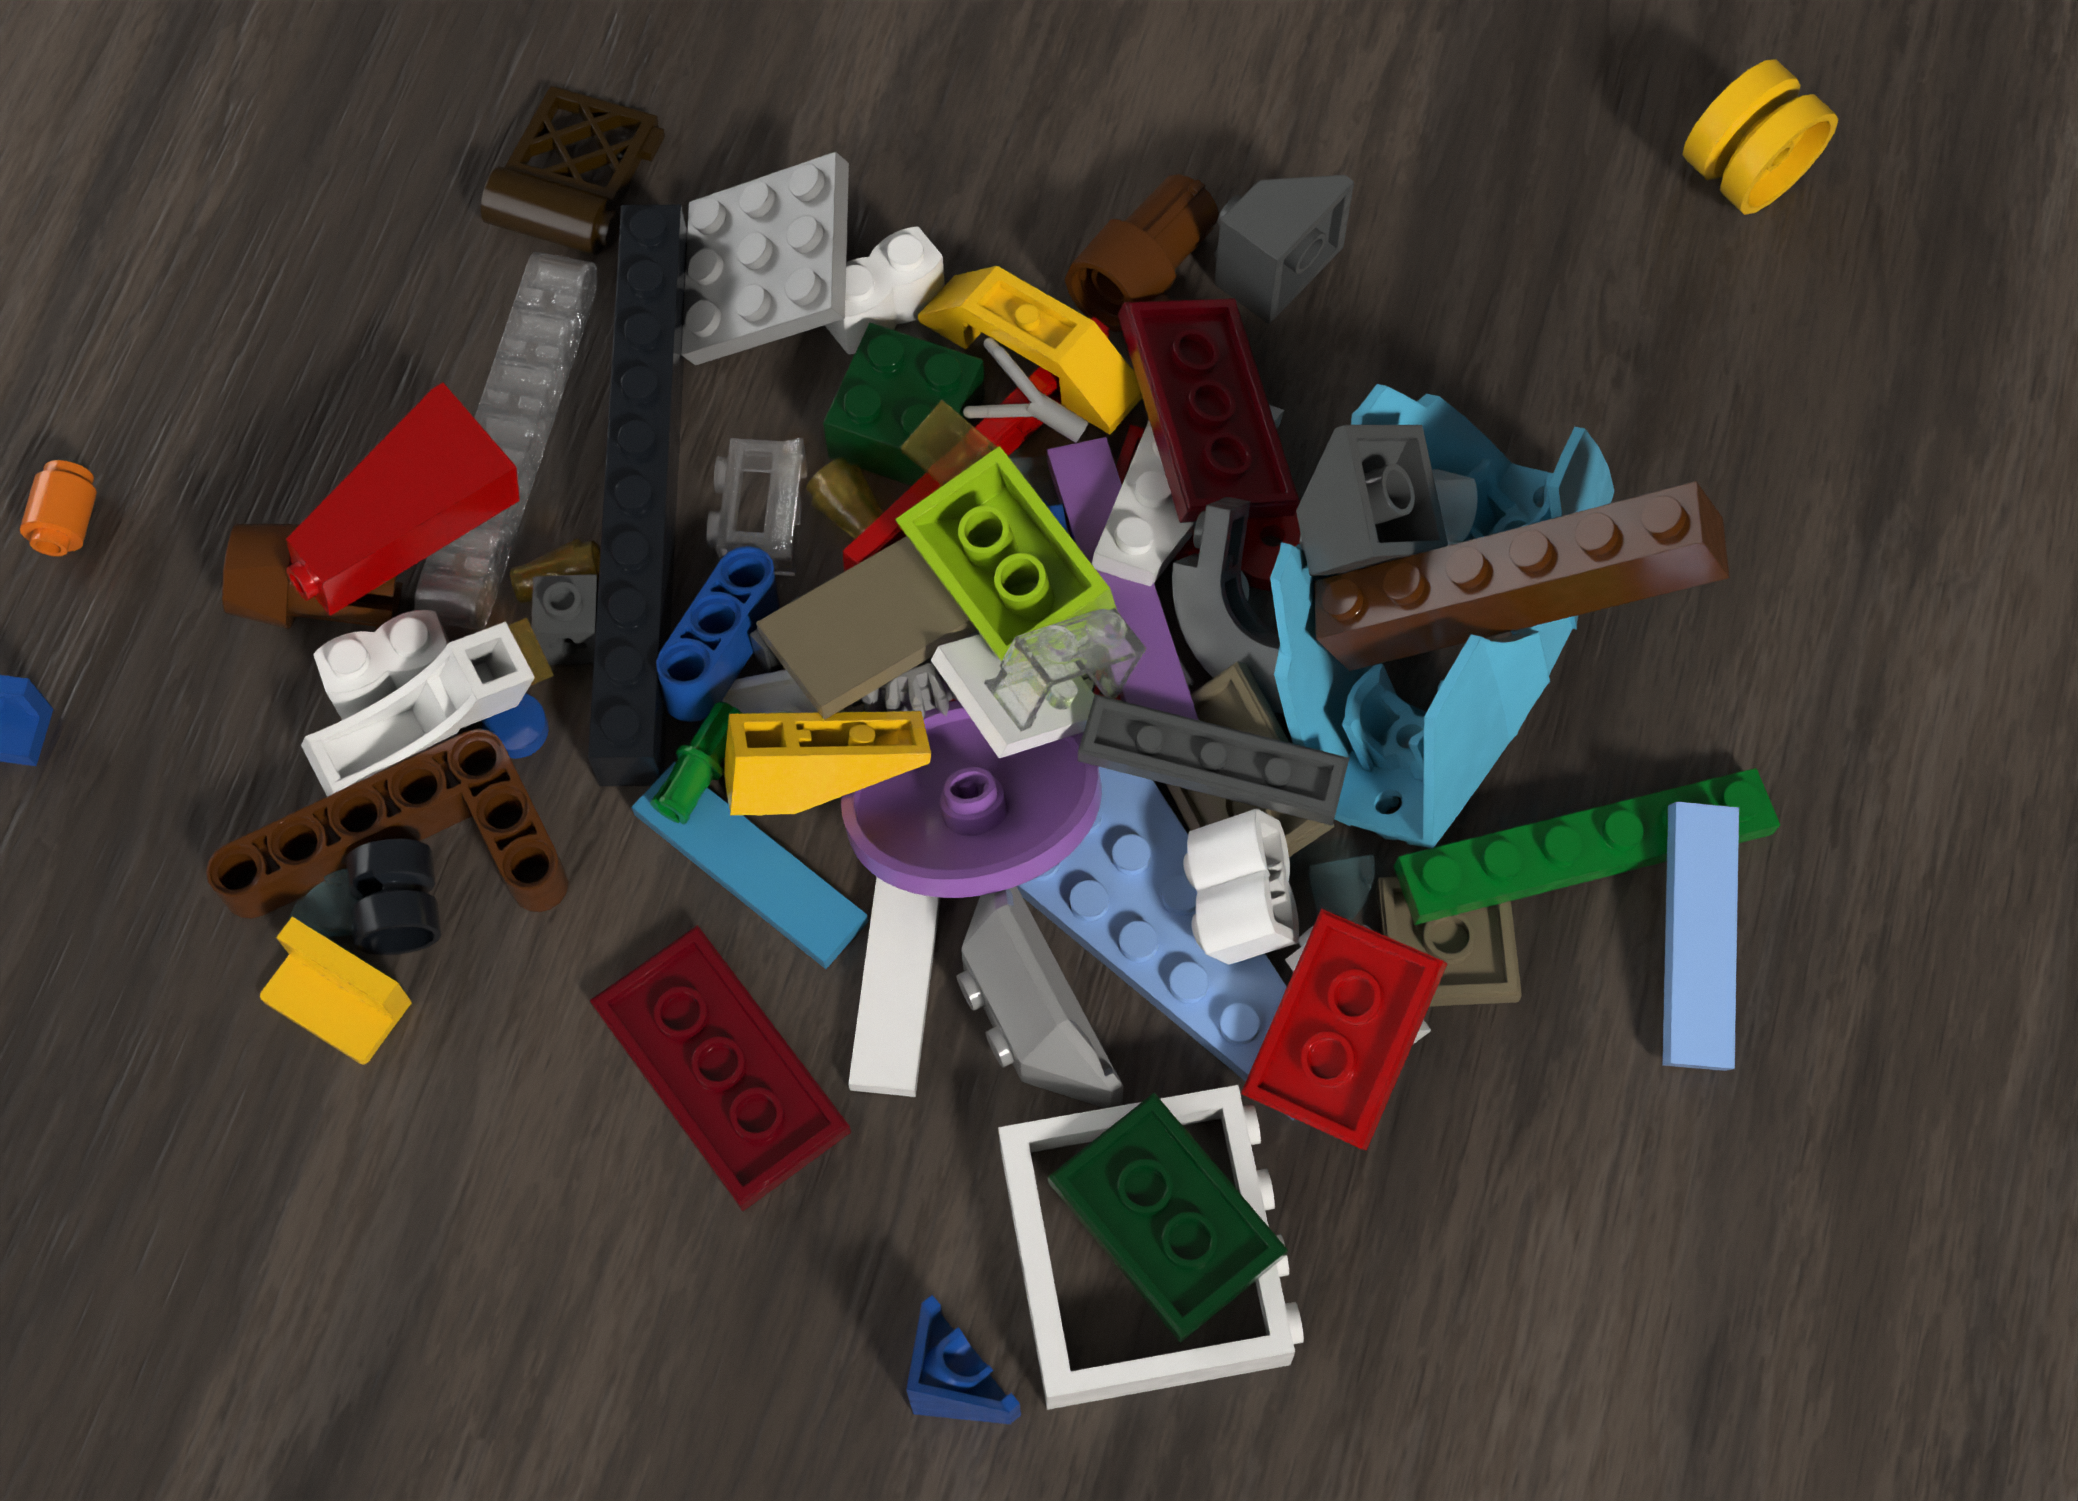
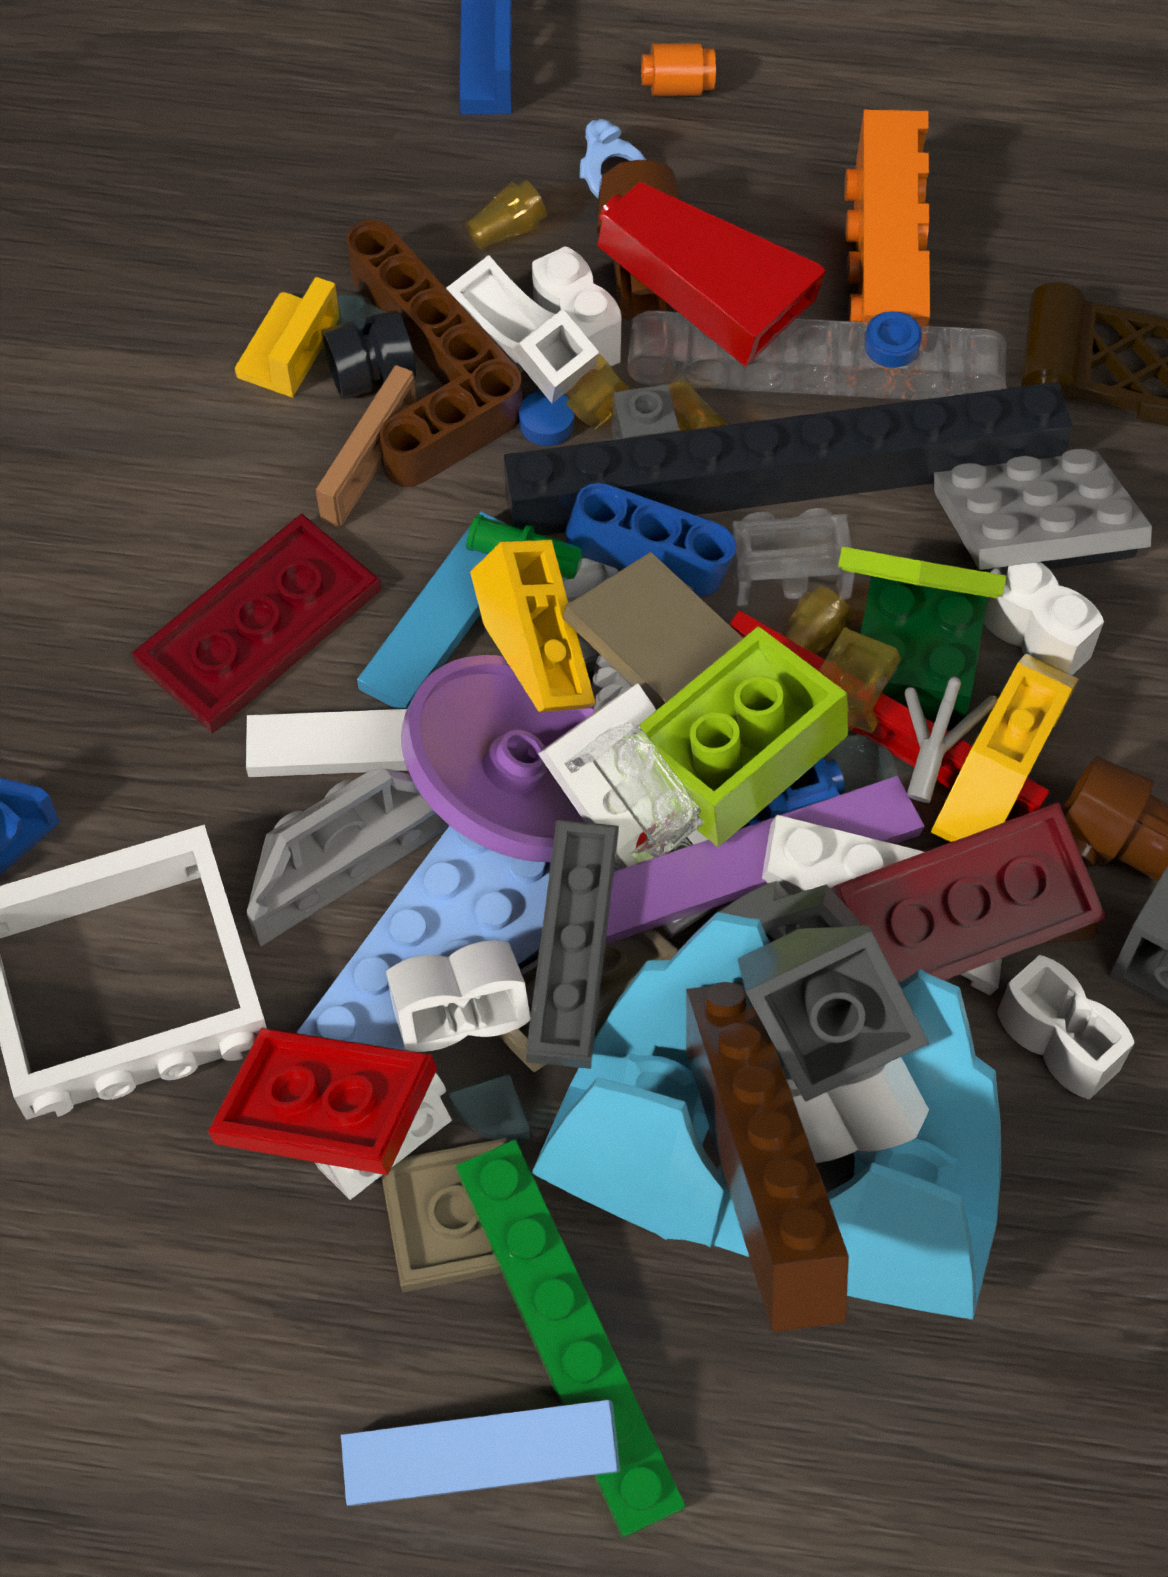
camera: 80 degrees right, 5 degrees down
dark green tile [1048,1093,1288,1343] -> none
none -> medium nougat tile [316,365,417,528]
none -> clear yellow cone [465,179,547,250]
none -> light blue piece [579,119,646,199]
none -> lime tile [838,546,1007,598]
none -> orange wedge [844,109,930,351]
none -> blue tile [864,311,922,368]
none -> white brick [997,955,1134,1099]

